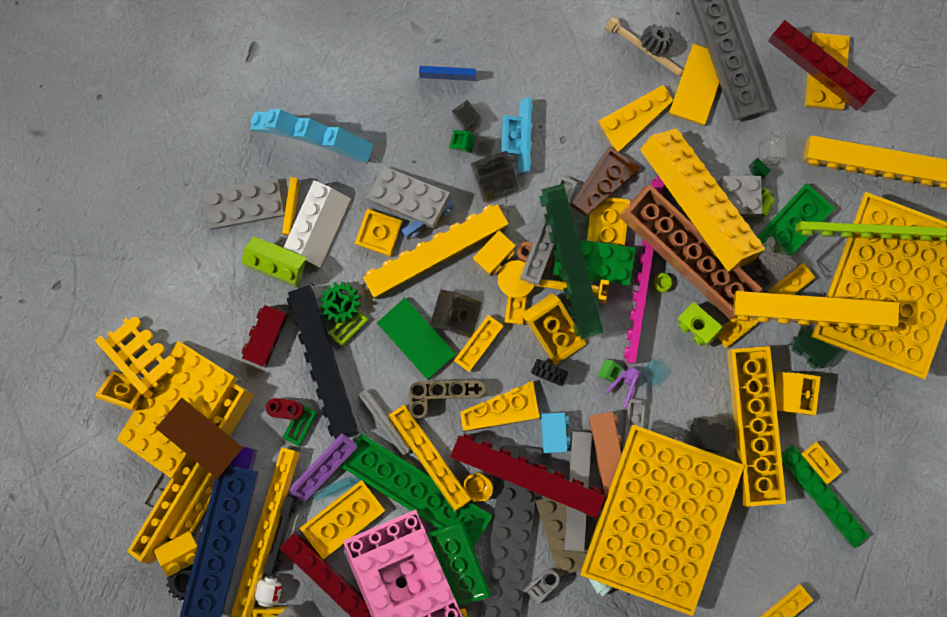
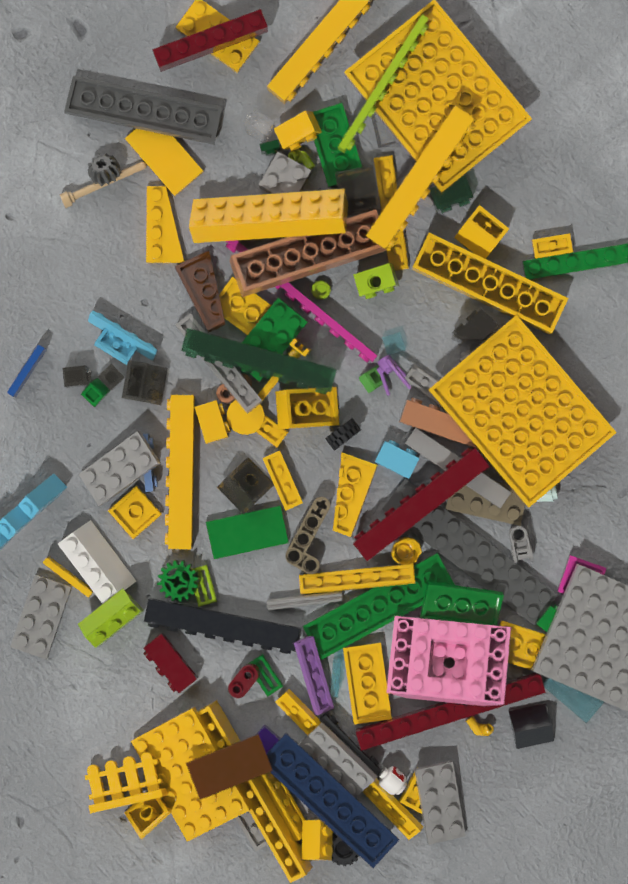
camera: 65 degrees left, 5 degrees up
none -> yellow brick [274,110,322,151]
none -> light grey plate [299,722,378,797]

